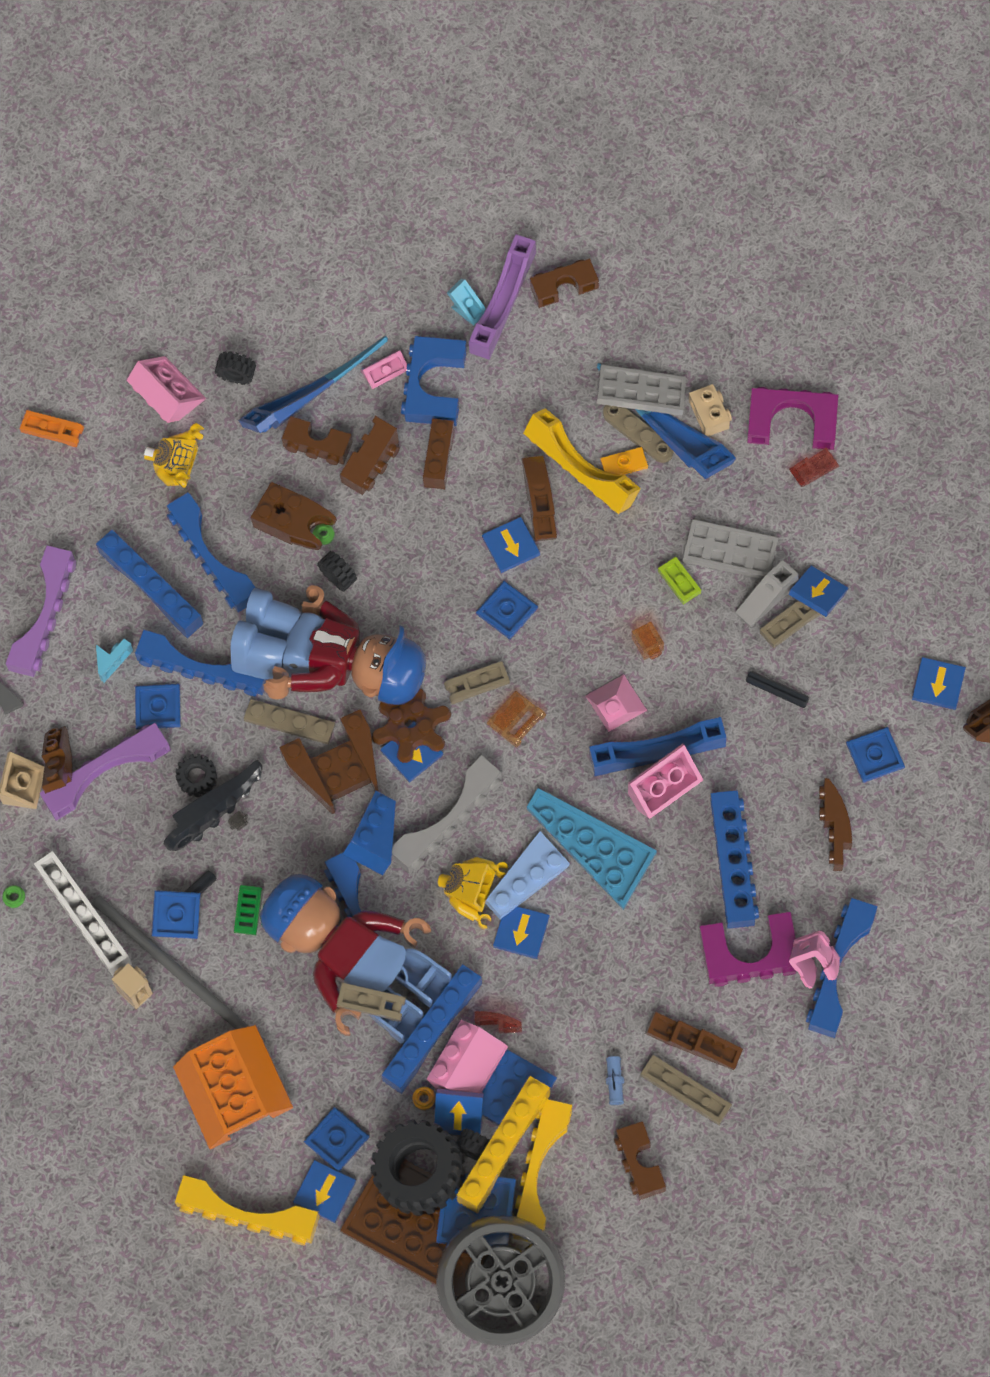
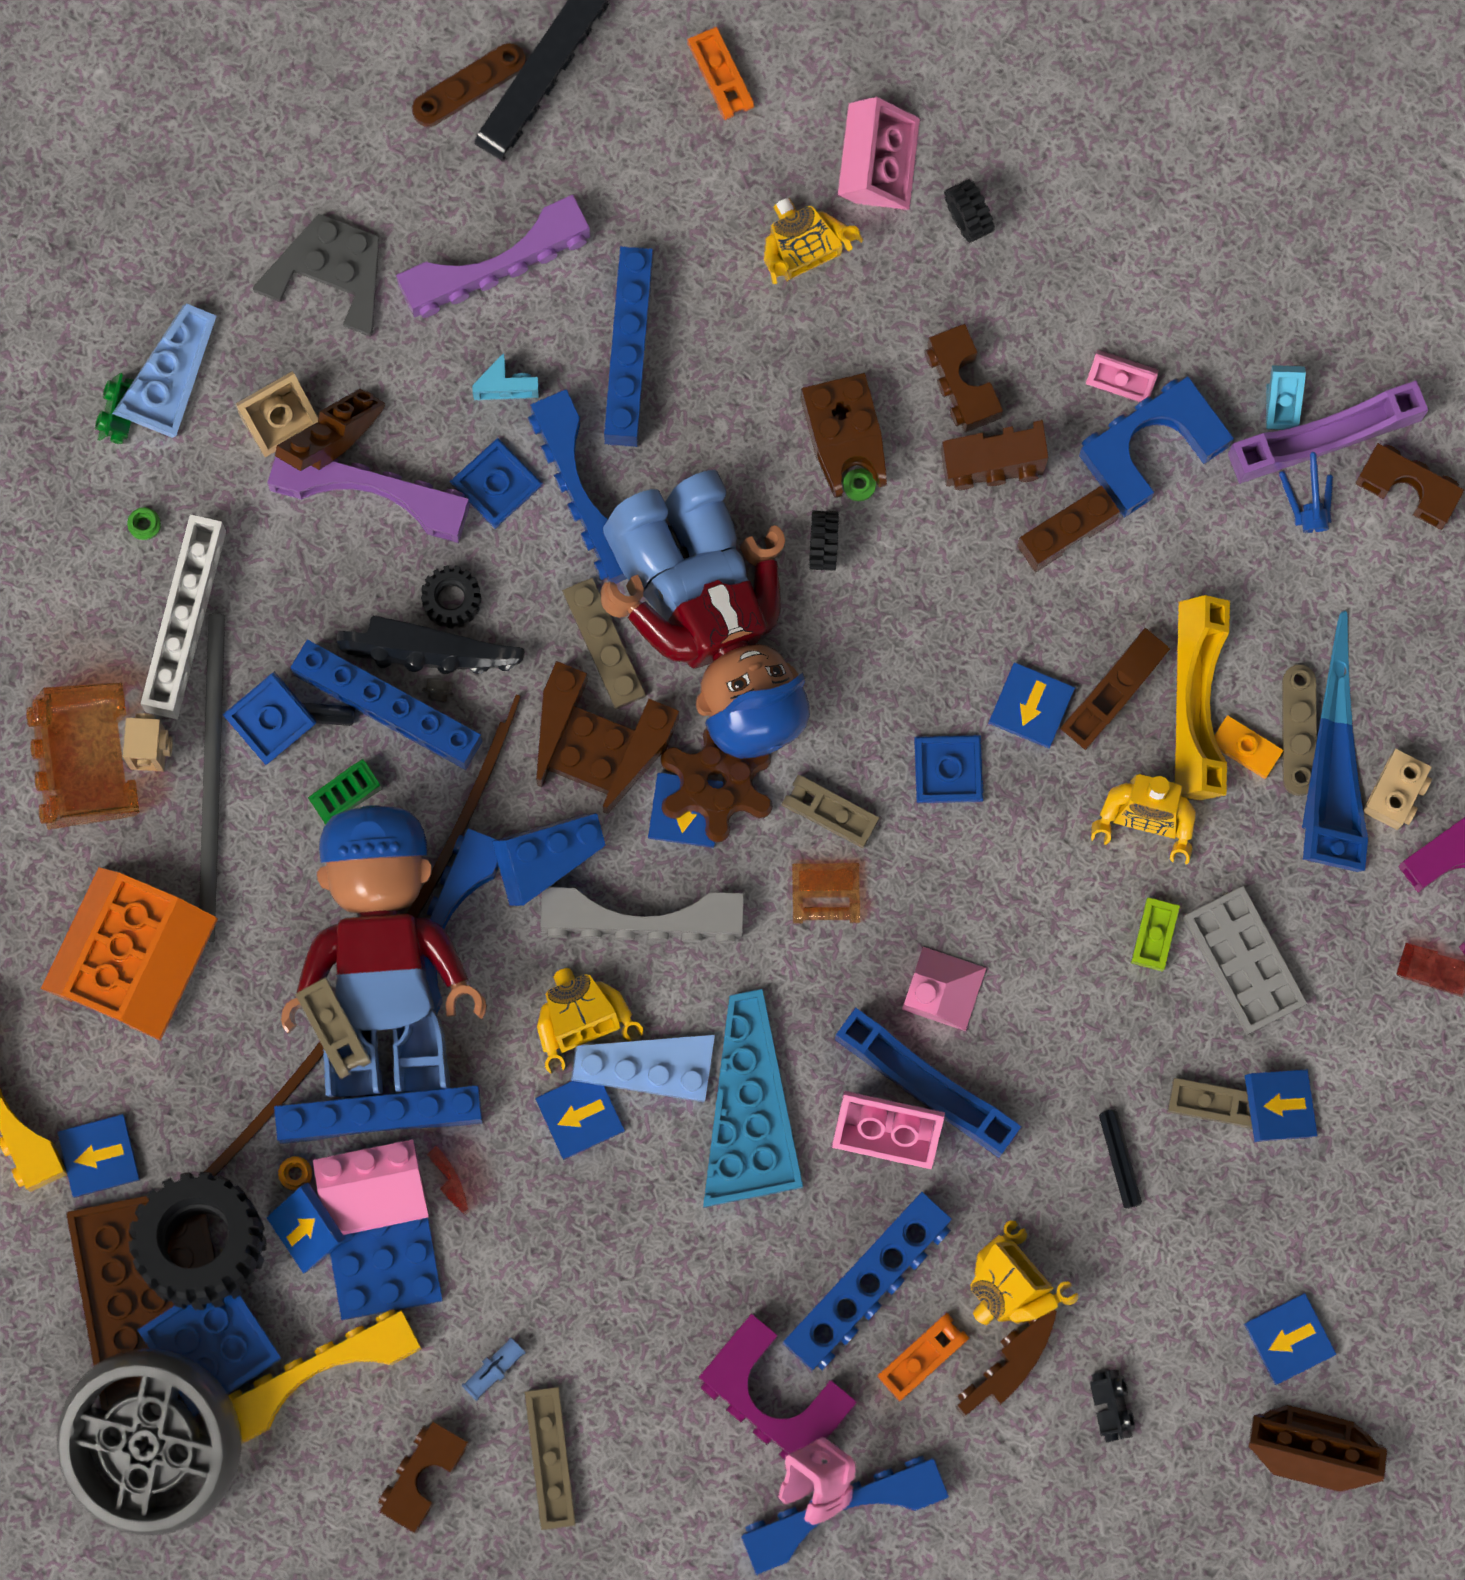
camera: 40 degrees right, 10 degrees up
blue arch [166,492,256,612] -> none
blue plate [238,336,388,433] -> none
blue tile [304,1107,370,1172] -> none
black tyre [456,1128,490,1161] -> none
yellow arch [457,1076,550,1214] -> none
light grey plate [597,365,686,416] -> none
clear orange brick [632,622,664,660] -> none
reddish brown slope [645,1012,743,1070] -> none
light grey slope [735,560,798,627] -> none
blue tile [846,727,905,783] -> none
none -> clear orange windscreen [26,683,140,830]
none -> reddish brown piece [204,694,521,1177]
none -> blue brick [290,639,482,770]
none -> orange plate [876,1313,970,1402]
none -> yellow torso [971,1220,1079,1325]
none -> black hinge [1089,1370,1135,1442]
none -> yellow torso [1091,774,1196,864]
none -> blue plant [1279,452,1333,533]

